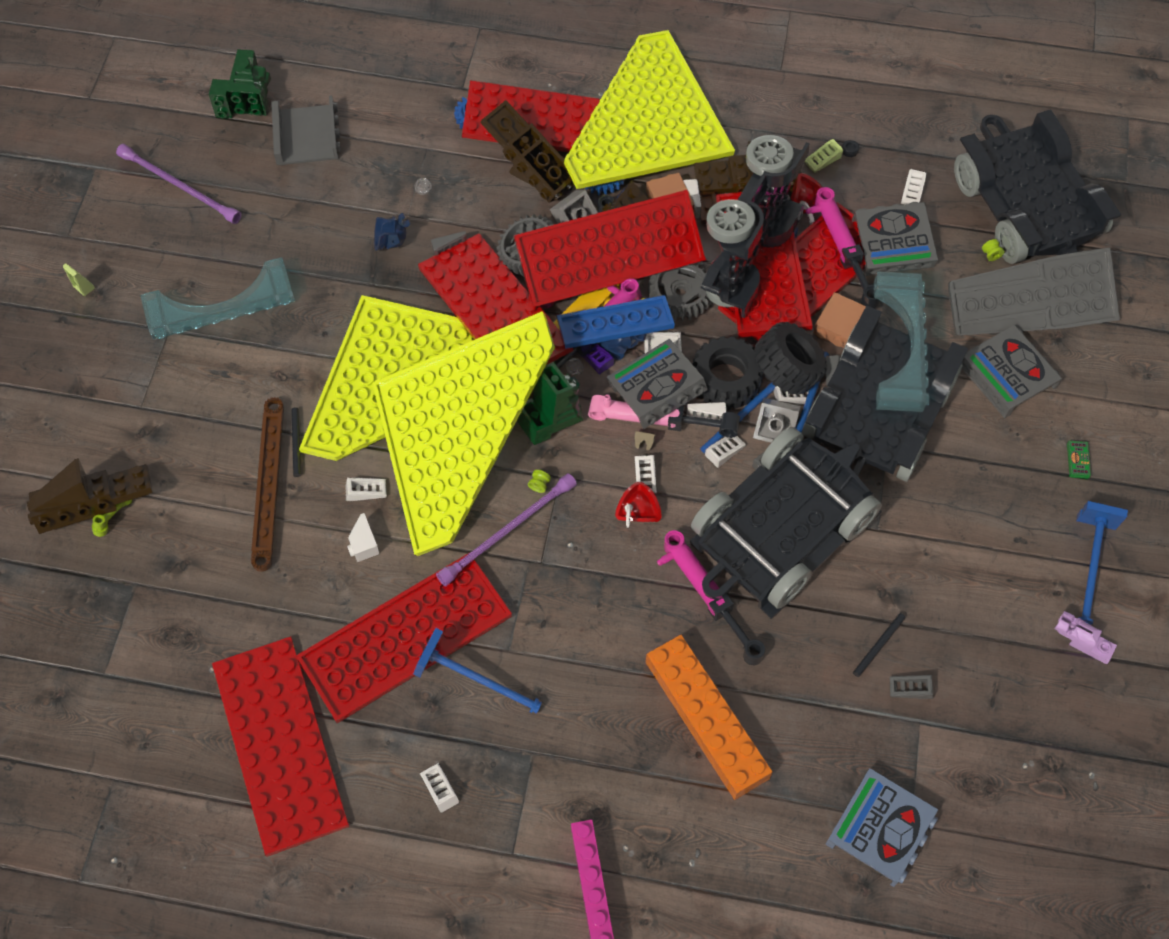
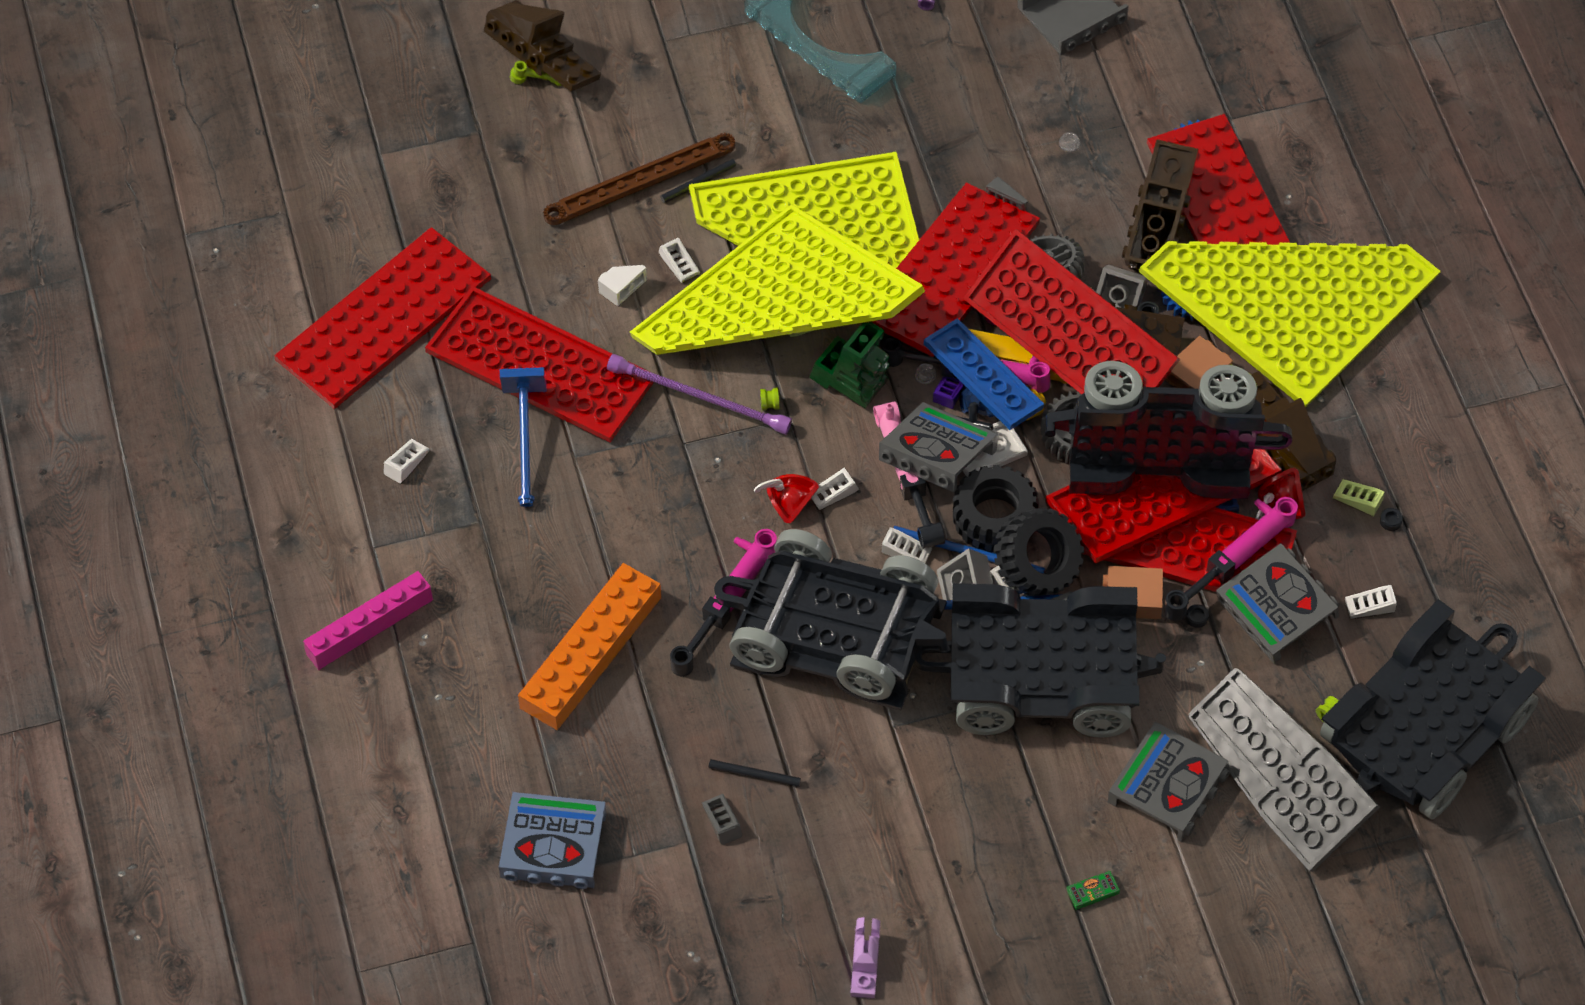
camera: 65 degrees right, 5 degrees down
dark blue helmet [374,213,410,251] -> none
dark tan tile [634,431,656,450] -> none
white slope [686,402,726,420] -> none
clear light blue arch [874,271,929,412] -> none
blue tile [1076,501,1128,625] -> none
none -> black piece [957,402,994,431]

